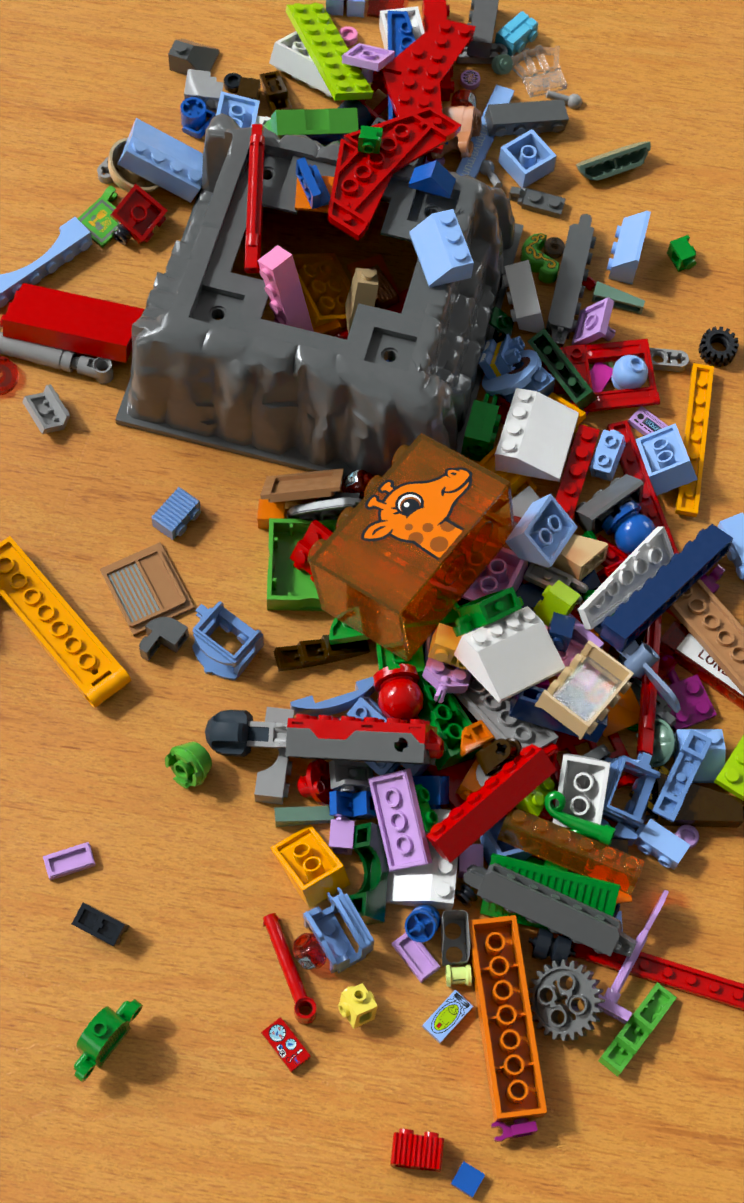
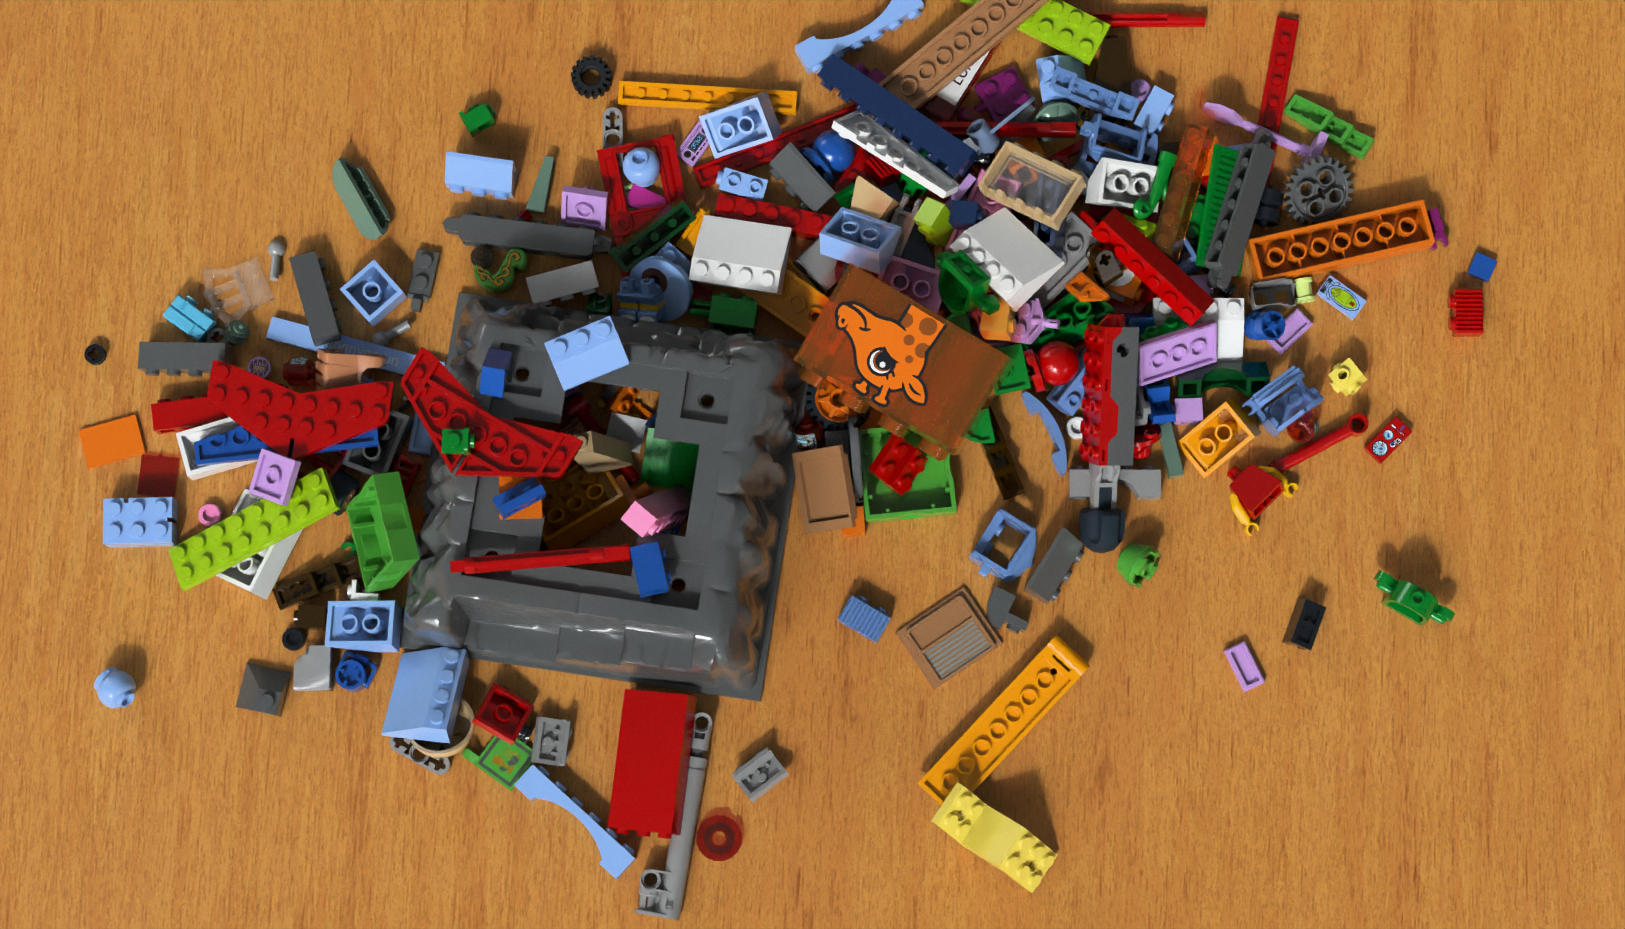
camera: 90 degrees left, 15 degrees up
none -> light grey bracket [531,717,572,766]
none -> blue brick [630,541,672,598]
none -> dark grey slope [1024,527,1084,605]
none -> red torso [1227,464,1298,536]

